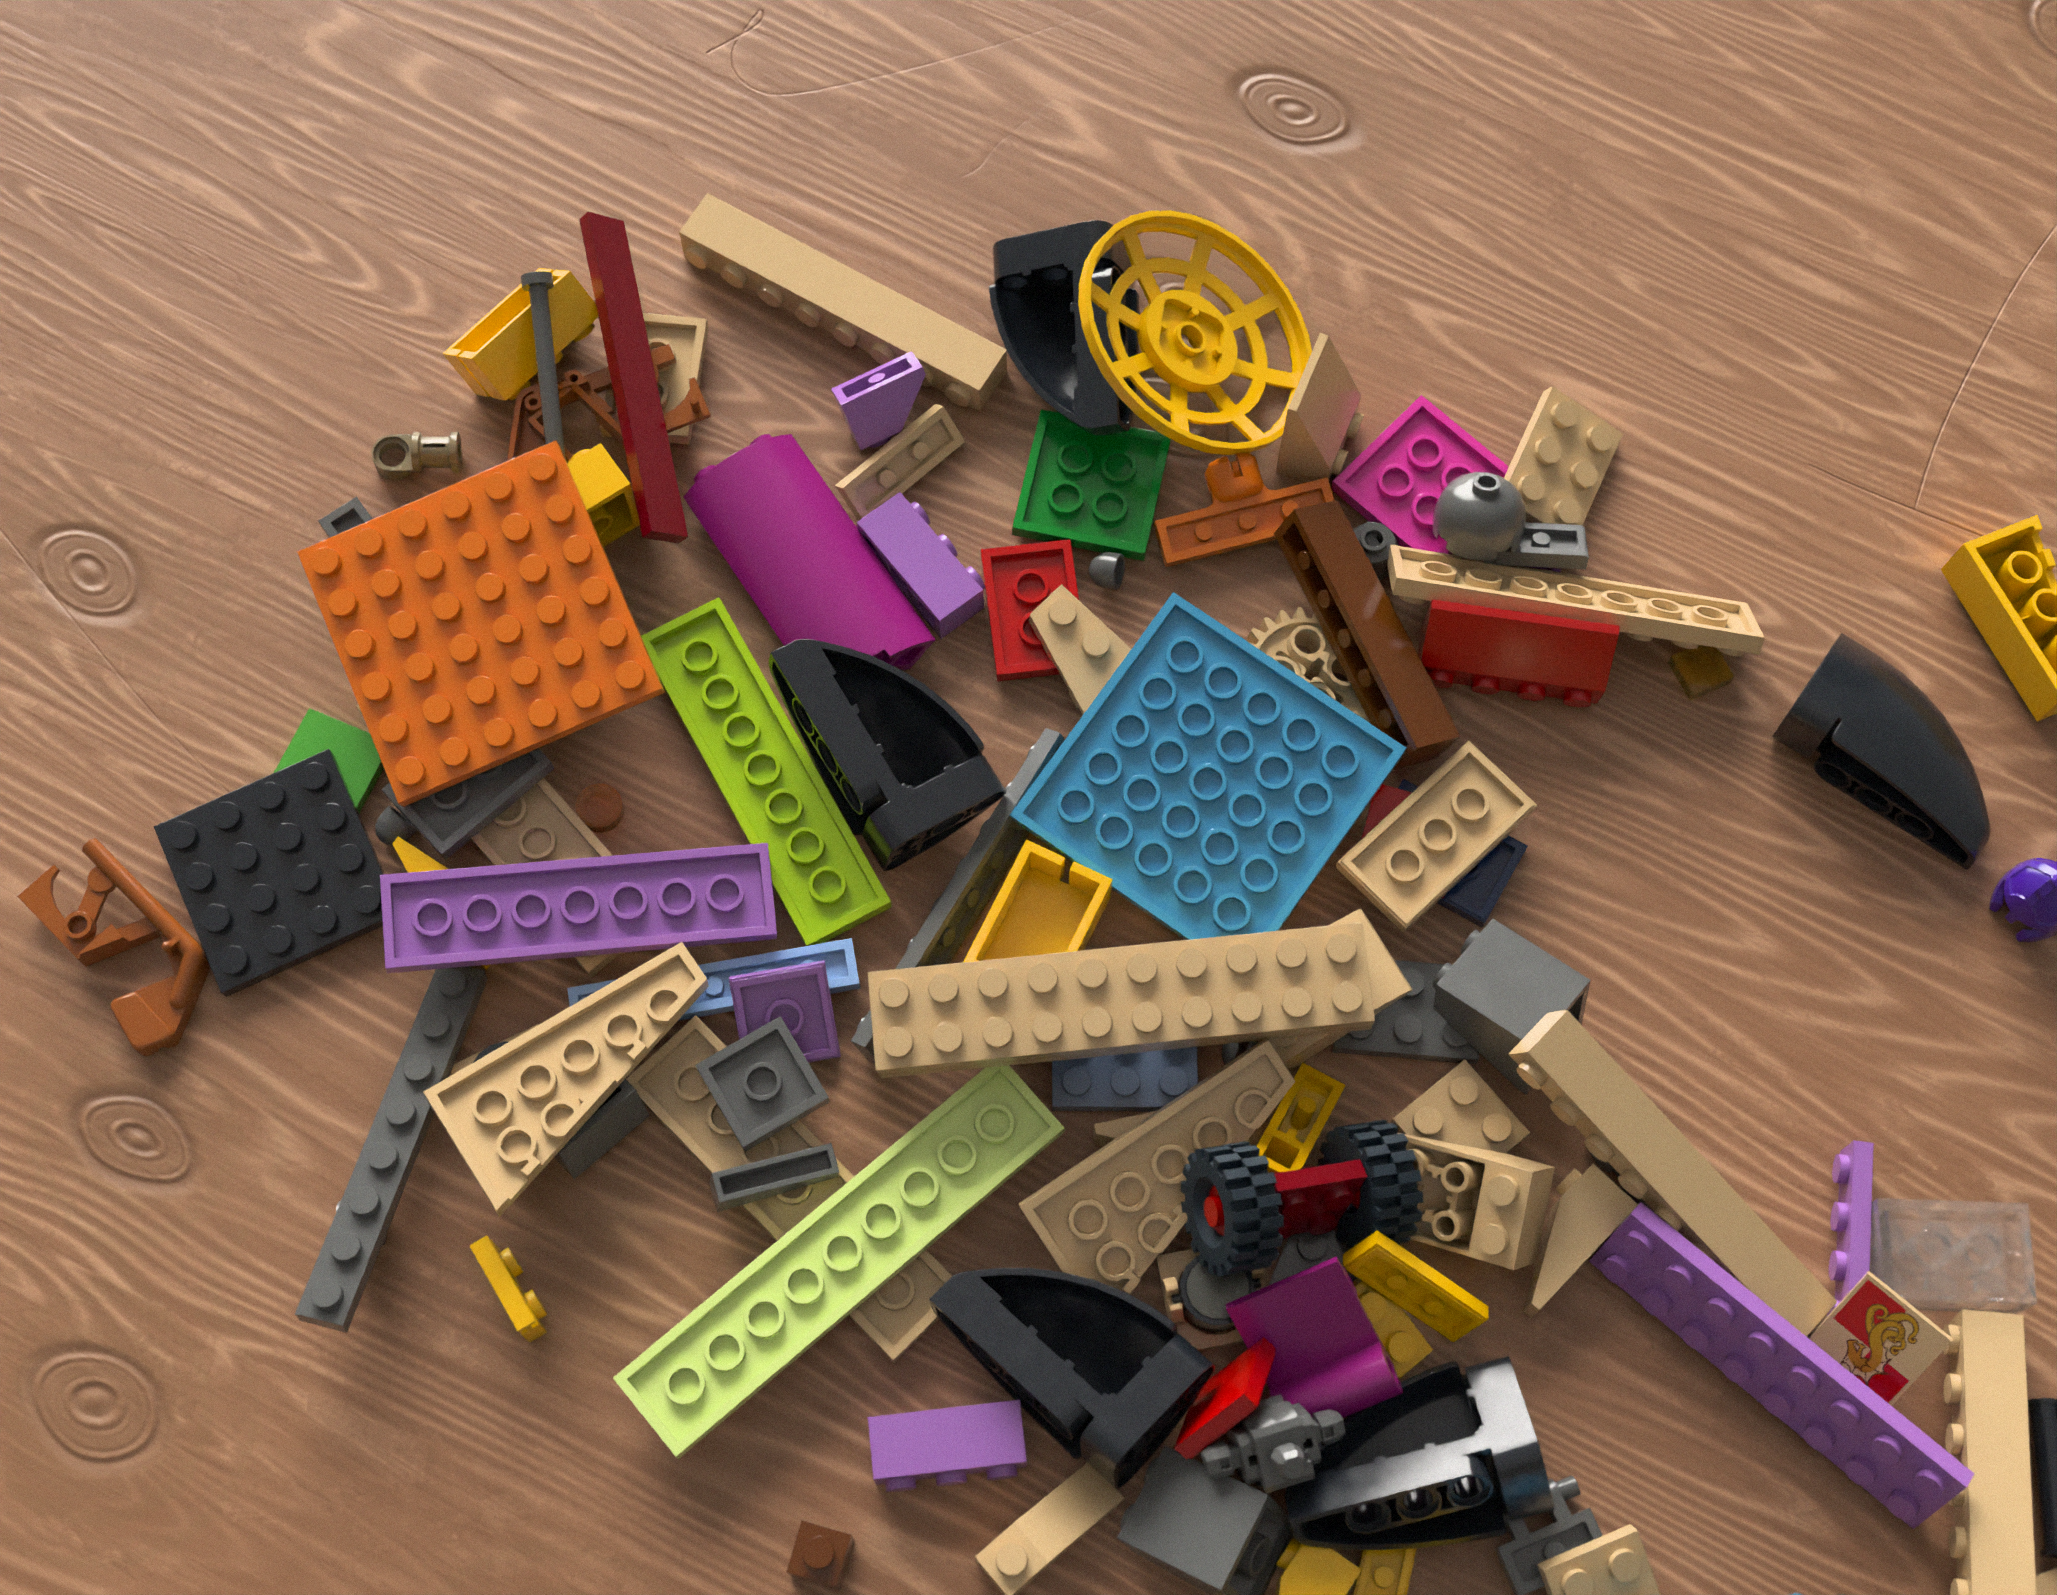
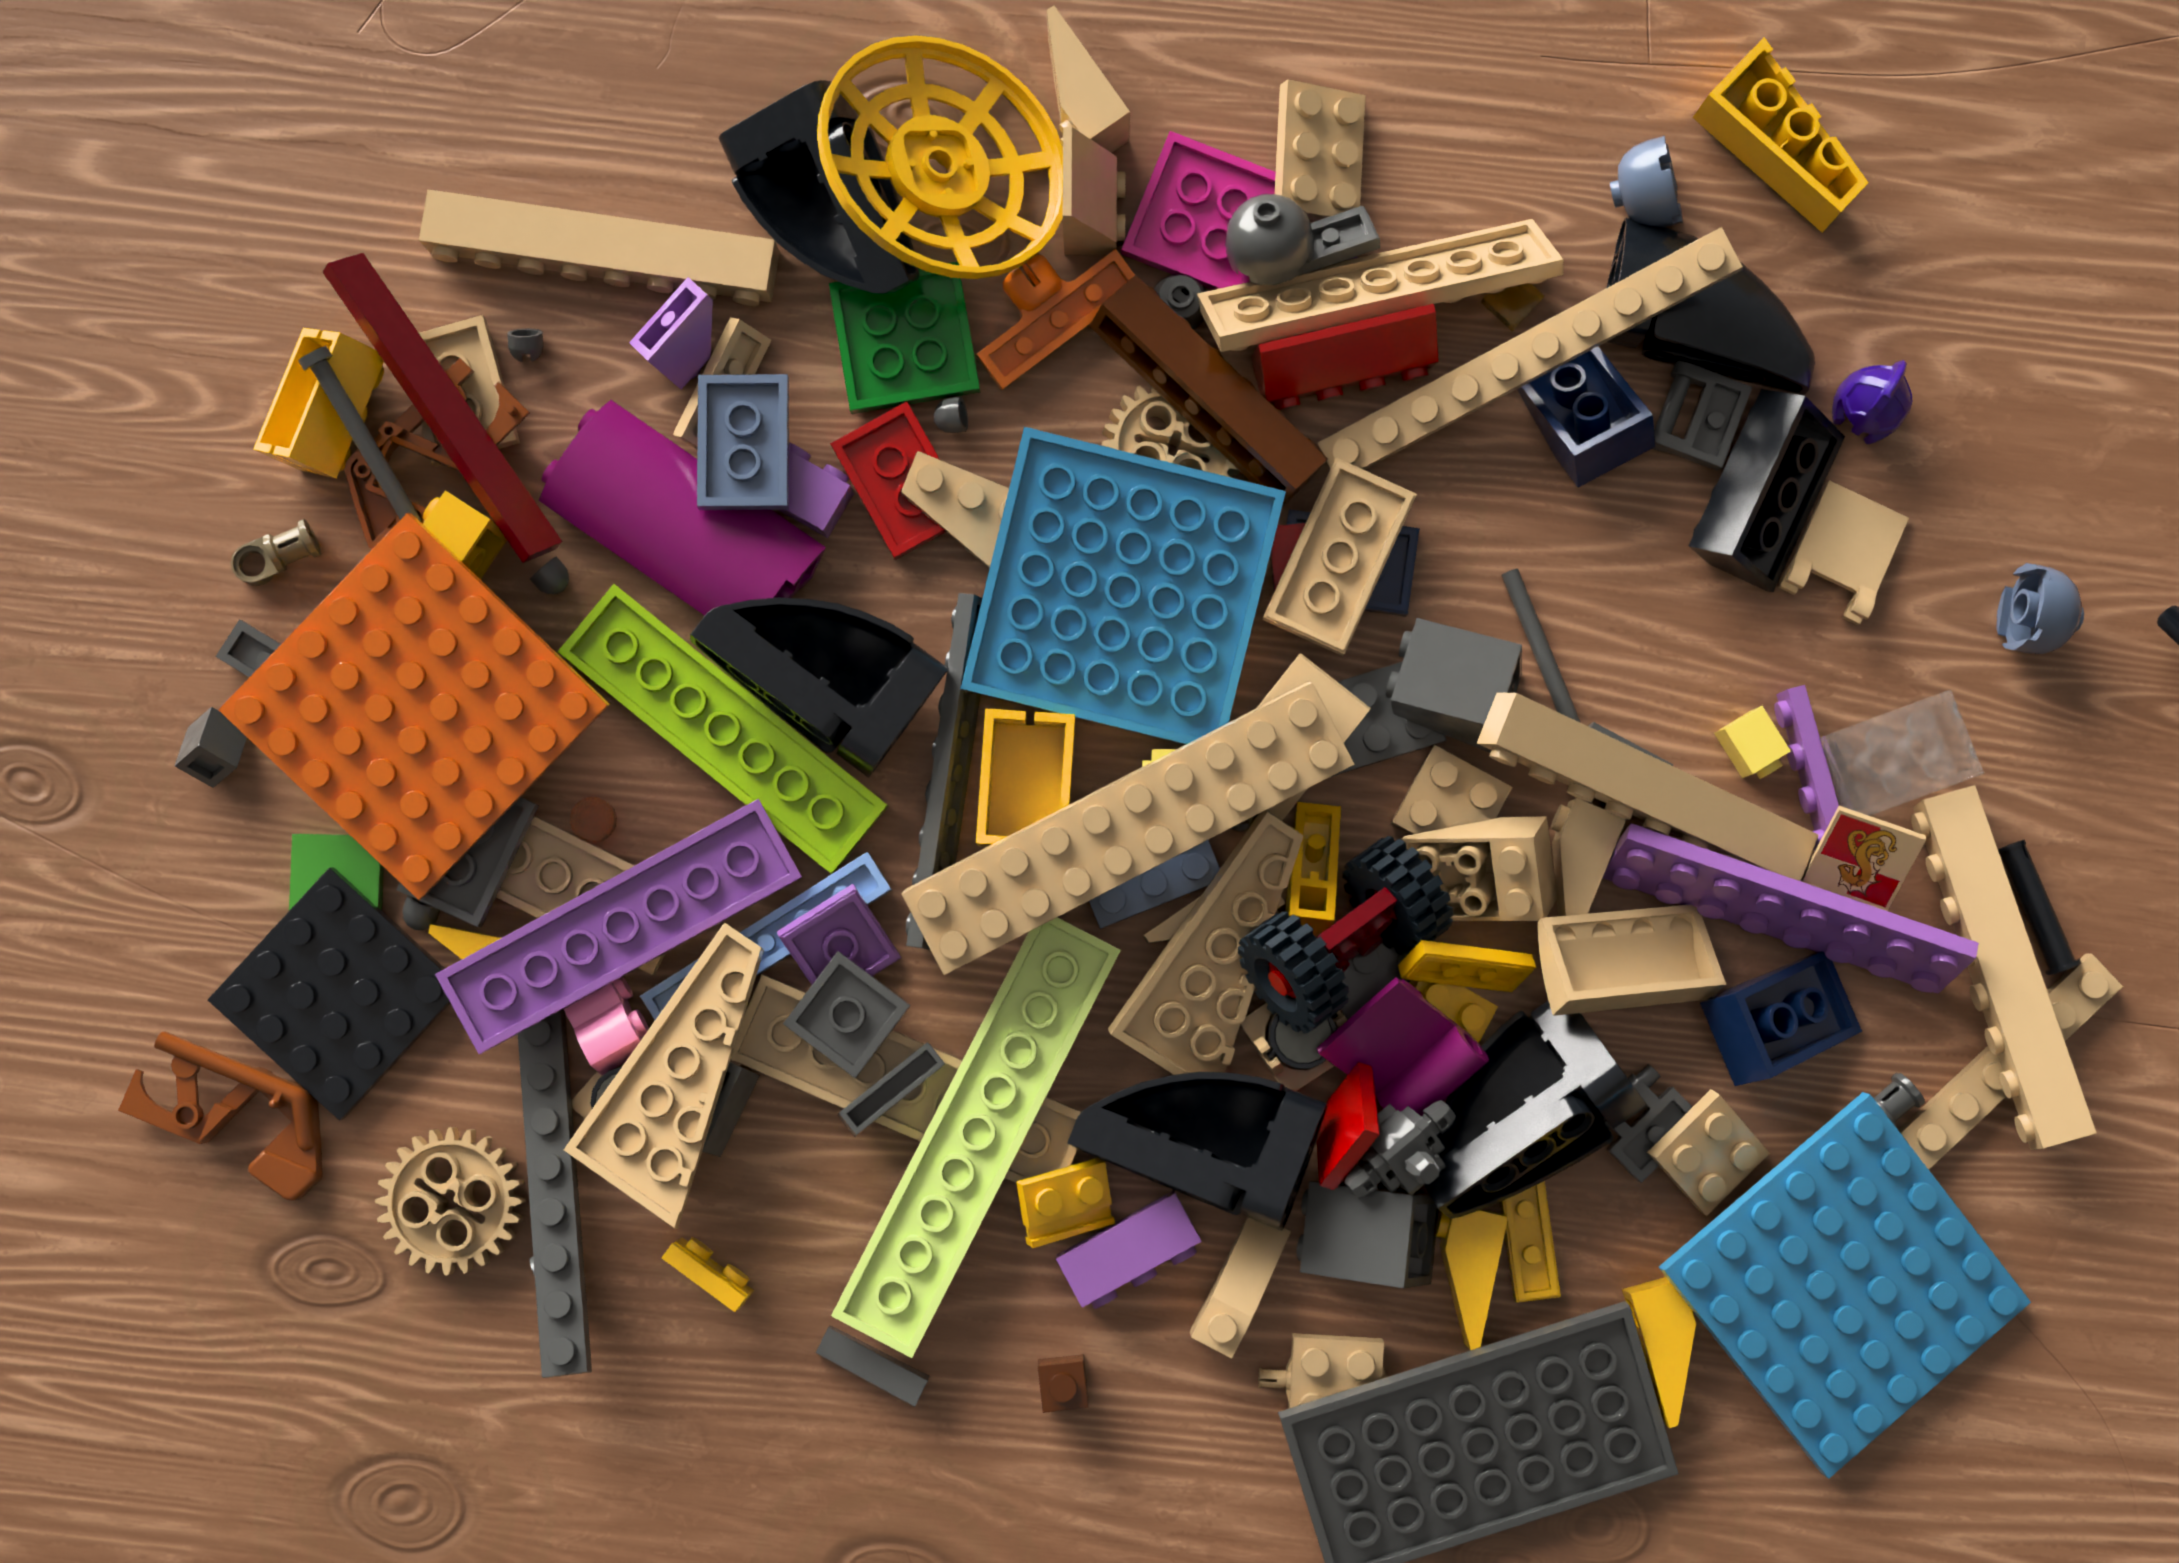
camera: 20 degrees left, 15 degrees up
none -> dark grey panel [175,707,247,788]
none -> tan gear [375,1127,526,1276]
none -> dark grey hinge [507,328,544,362]
none -> dark grey hinge [530,556,569,594]
none -> bright pink brick [564,977,649,1075]
none -> sand blue plate [697,374,789,510]
none -> dark grey piece [816,1325,930,1407]
none -> yellow plate [1016,1158,1115,1248]
none -> tan slope [1047,5,1130,153]
none -> tan plate [1318,227,1743,470]
none -> dark grey bar [1501,568,1581,723]
none -> dark blue slope [1517,346,1655,487]
none -> tan slope [1538,905,1726,1016]
none -> sand blue cylinder [1610,136,1683,227]
none -> dark grey plate [1653,361,1752,471]
none -> black slope [1689,389,1845,592]
none -> dark blue slope [1700,951,1862,1086]
none -> light yellow brick [1714,706,1791,779]
none -> tan flag [1778,480,1909,625]

